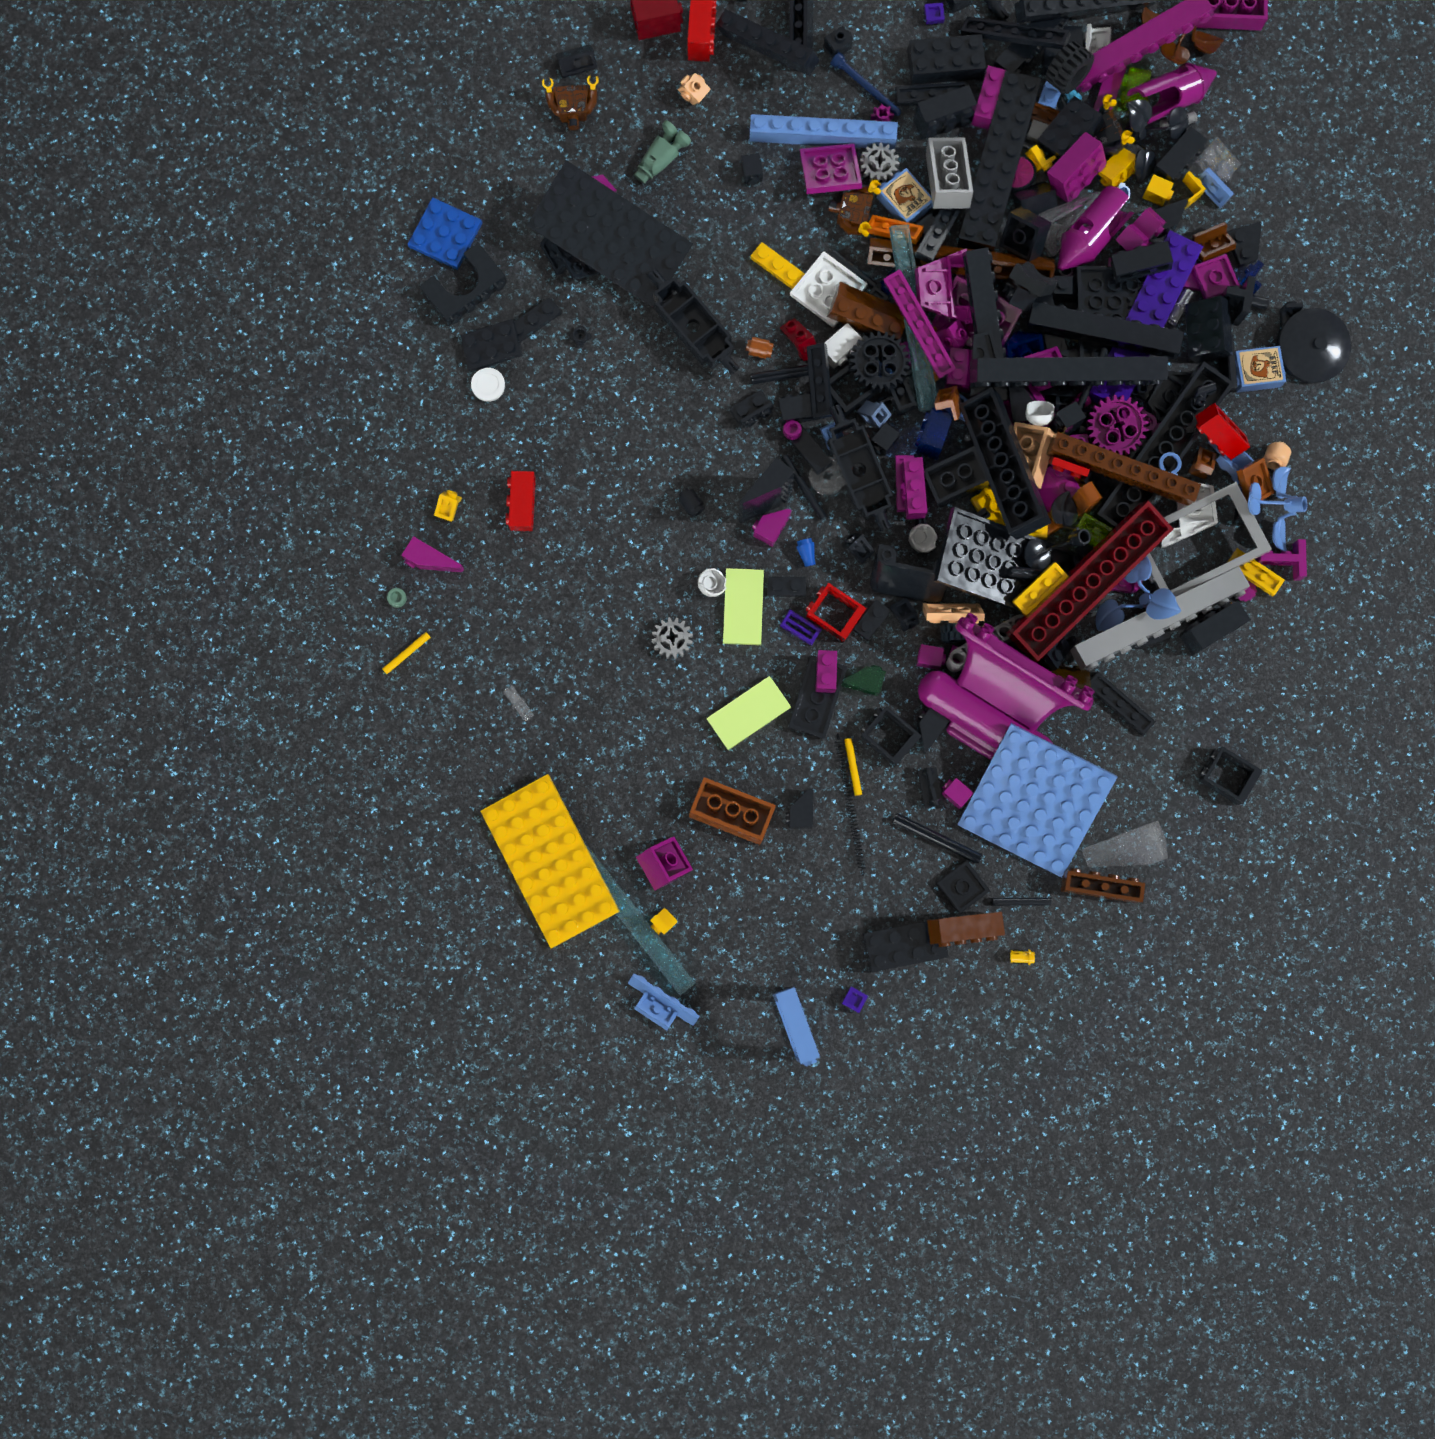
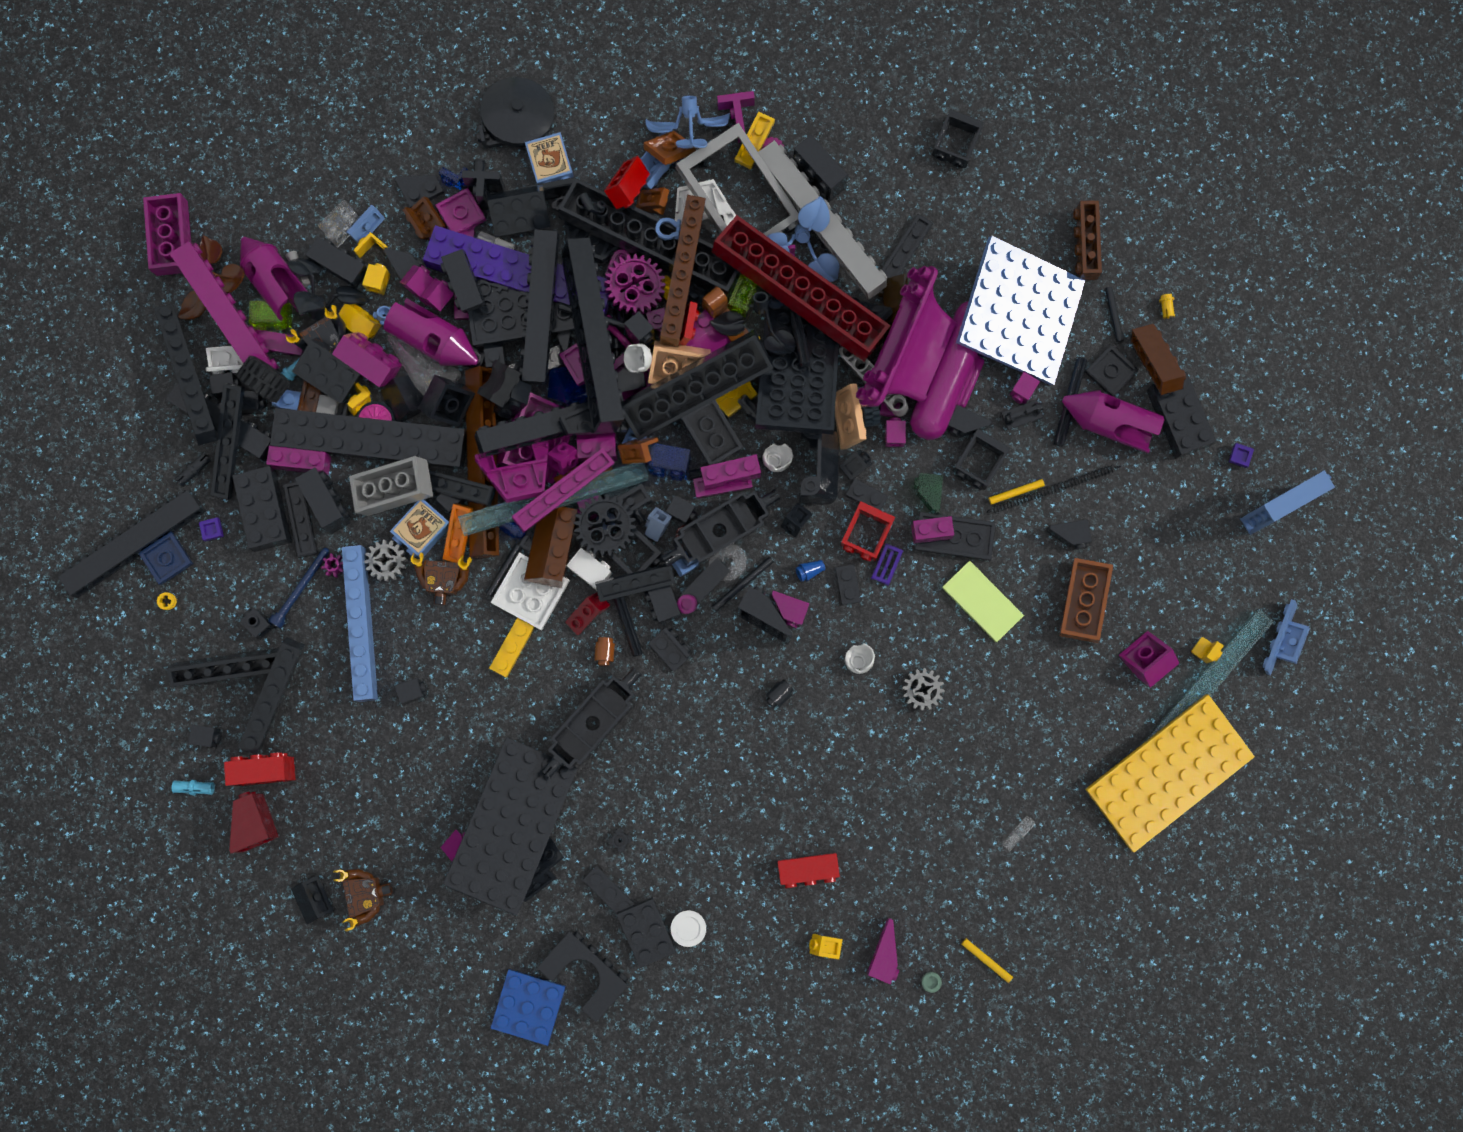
camera: 95 degrees left, 0 degrees up
sand green piece [634,120,691,184] -> none
light nougat brick [678,73,710,105] -> none
yellowish green tile [723,568,764,645] -> none
magenta plate [800,143,862,194] -> none
yellow plate [1012,562,1068,616] -> none
clear wedge [1081,821,1168,867] -> none
light nougat head [1264,442,1291,470] -> none
none -> magenta piece [1062,390,1164,454]

